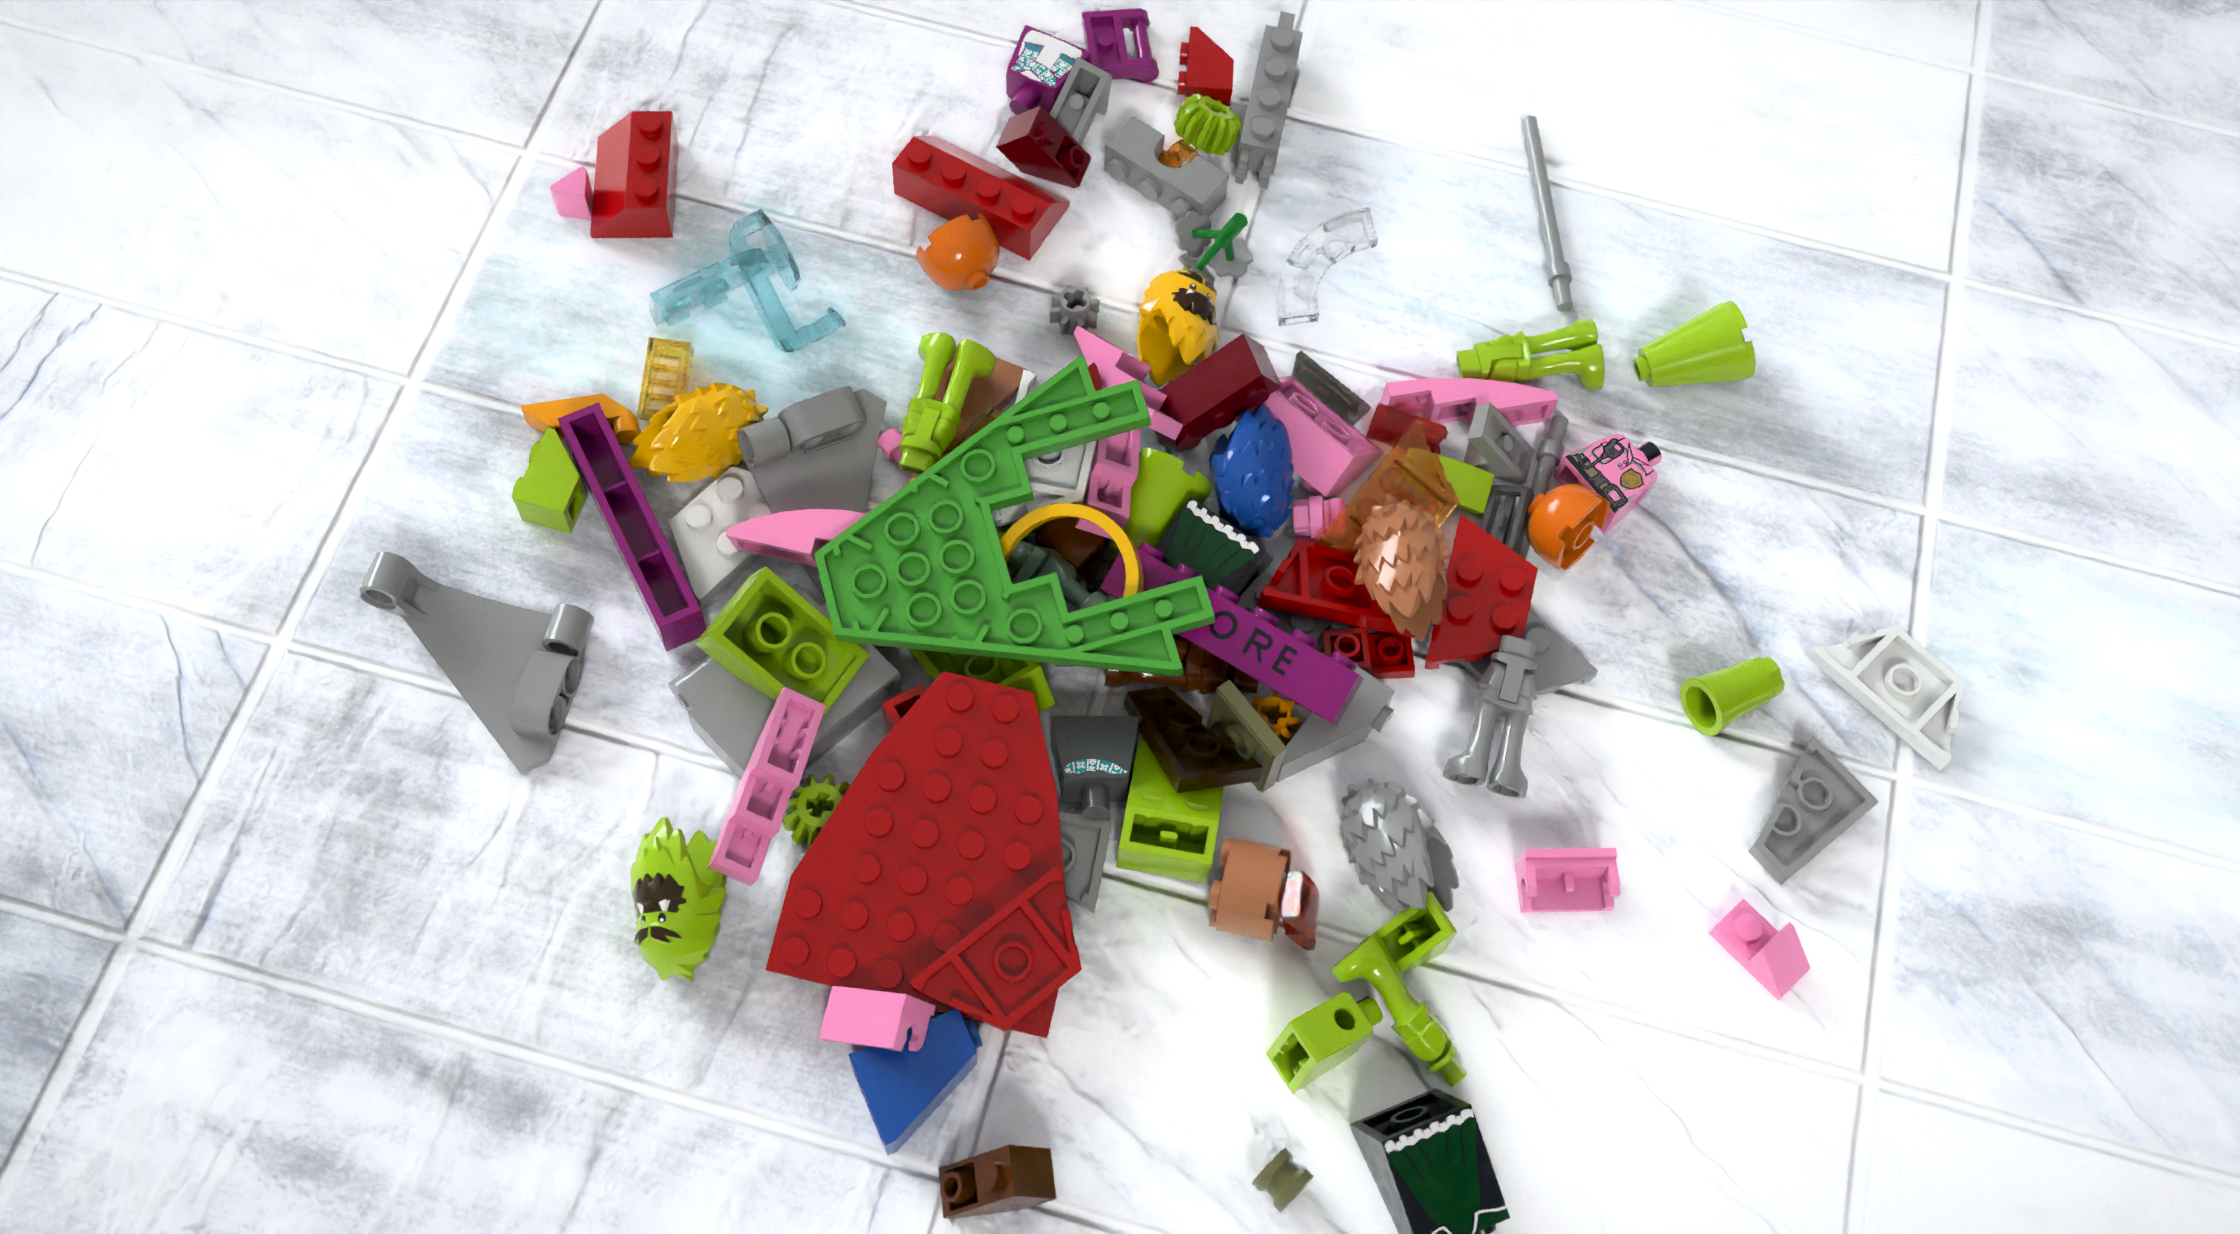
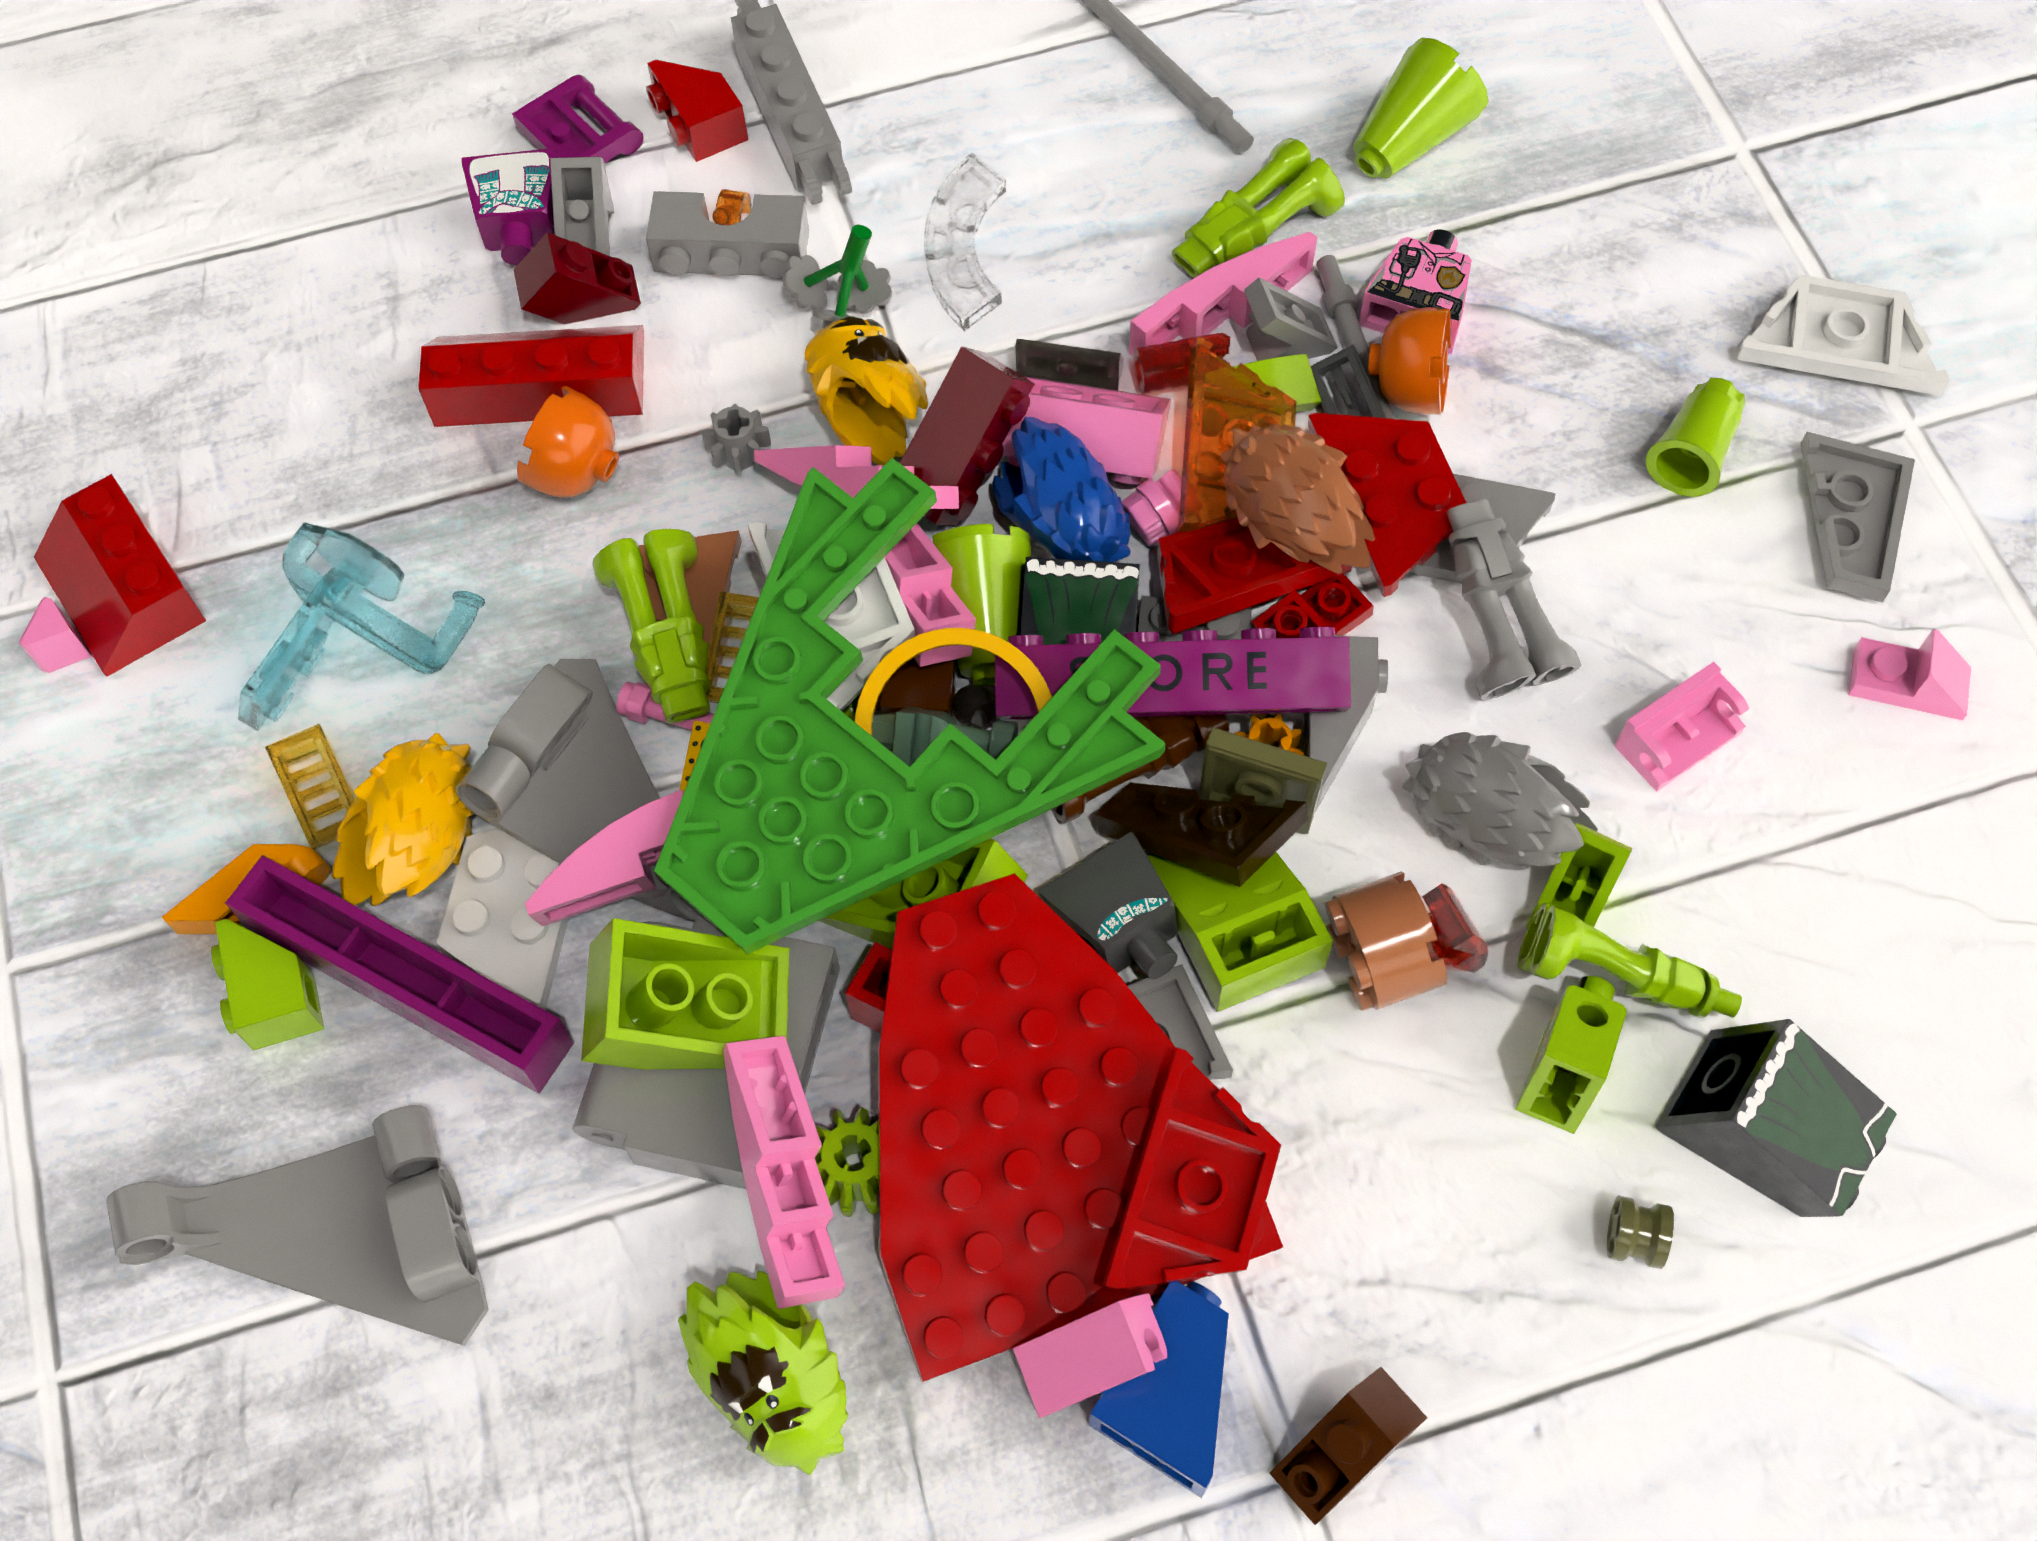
camera: 25 degrees left, 0 degrees up
lime gear [1174,94,1242,156] -> none

